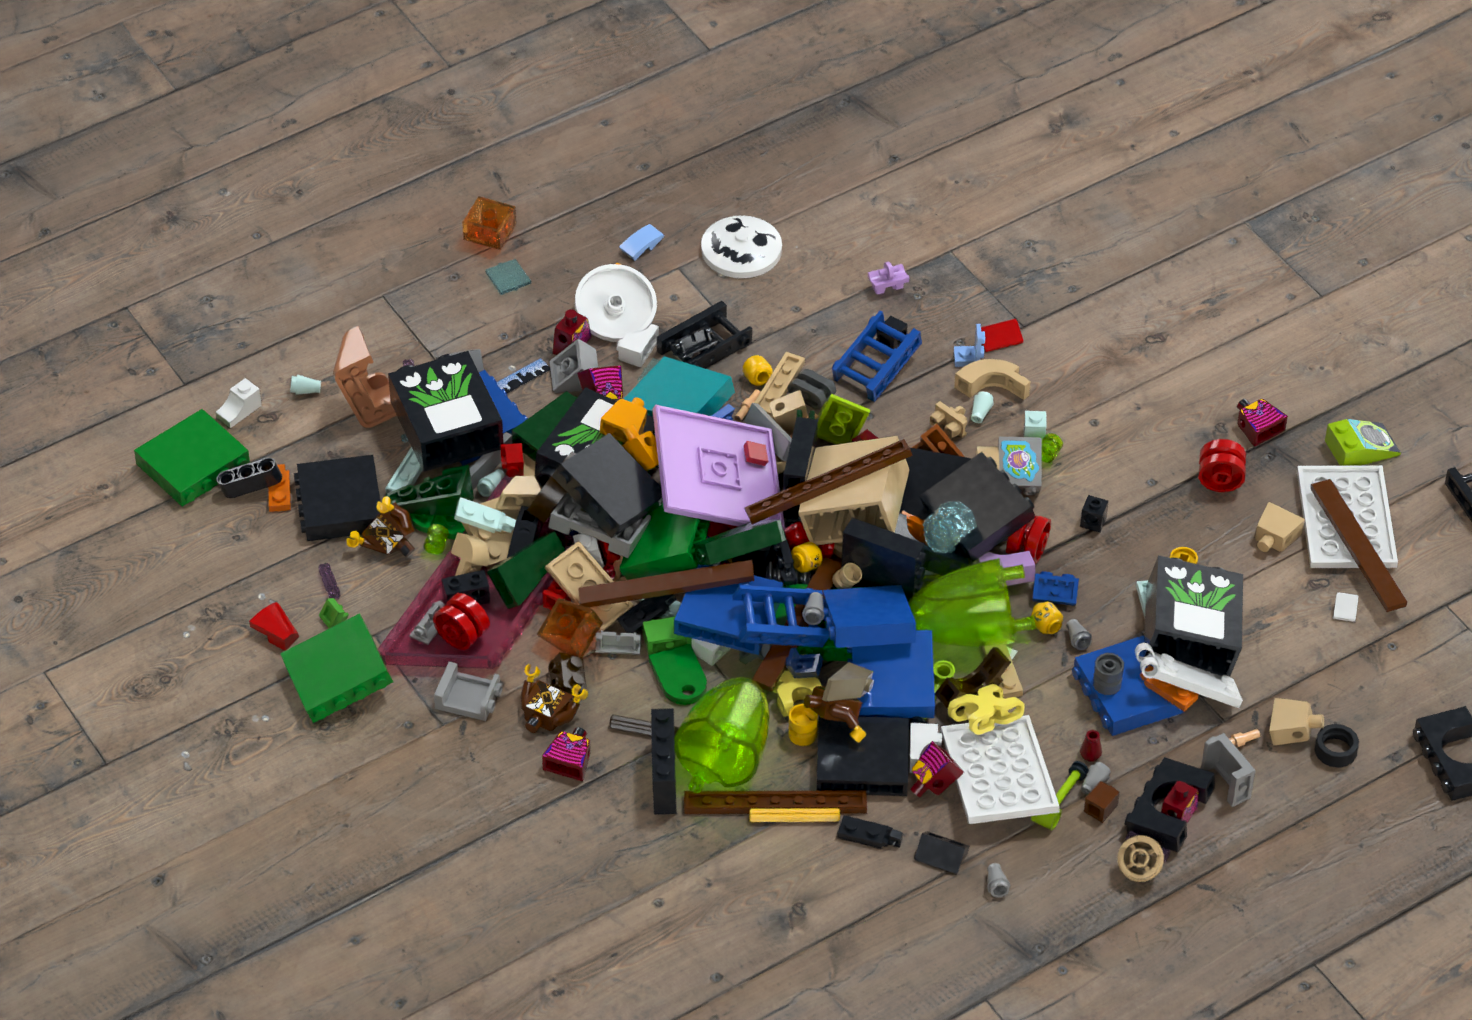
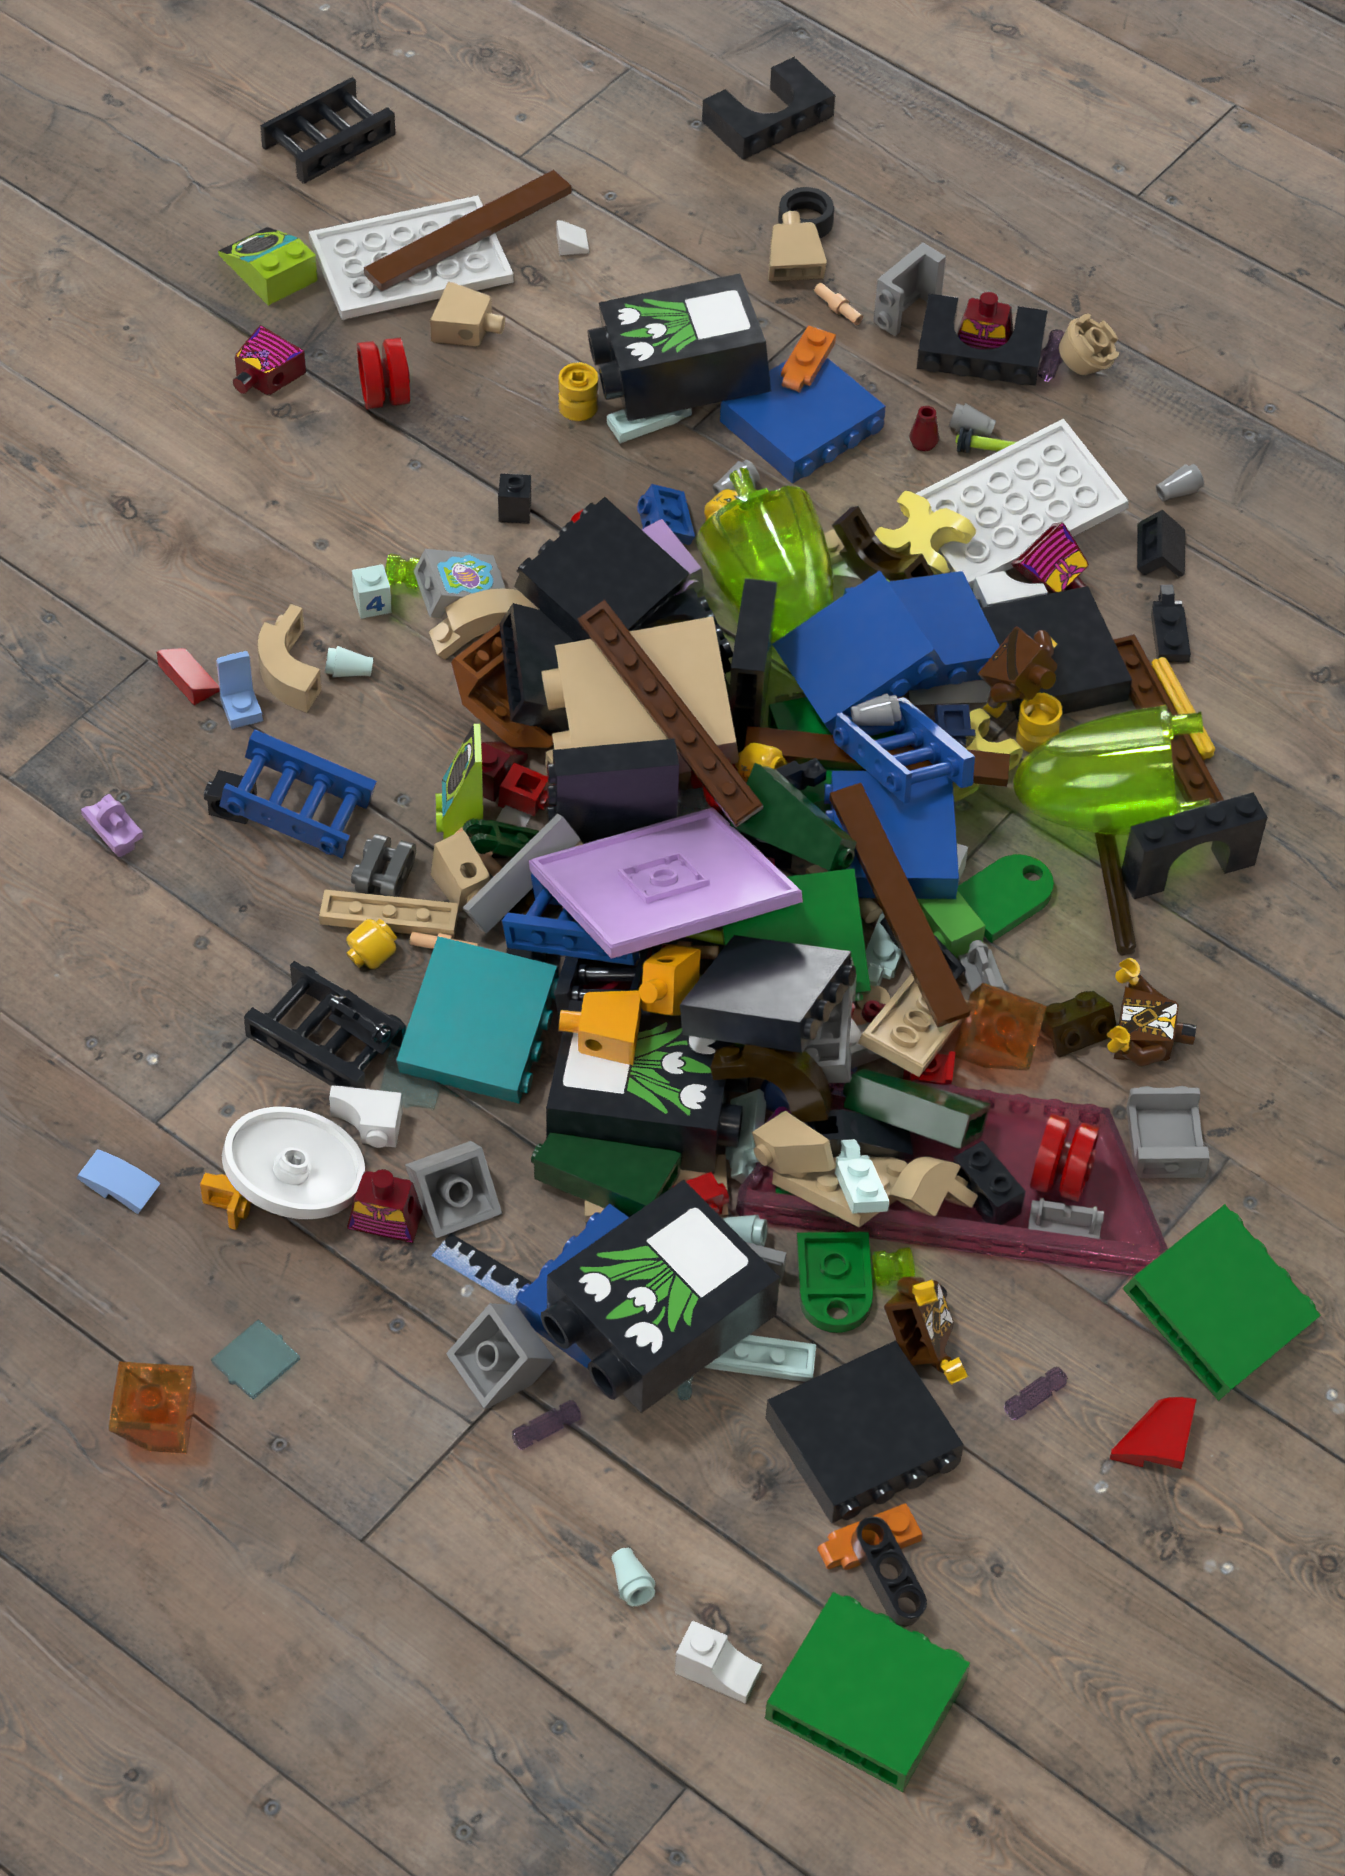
camera: 110 degrees left, 5 degrees up
bright green tile [319,598,349,628] -> none
nougat windscreen [333,326,397,428] -> none
dark green wedge [385,465,474,516] -> none
dark red torso [542,727,591,782] -> none
torso [577,365,623,401] -> none
white dish [701,216,782,278] -> none
tile [743,441,769,466] -> none
dark tan slope [822,662,874,701] -> none
tan wheel [832,563,862,589] -> none
clear light blue hair [923,501,977,553] -> none
tan hips [930,401,968,439] -> none
reddish brown brick [1084,781,1120,823] -> none
dark grey wheel [1093,653,1124,695] -> none
white hinge [1135,643,1243,708] -> none

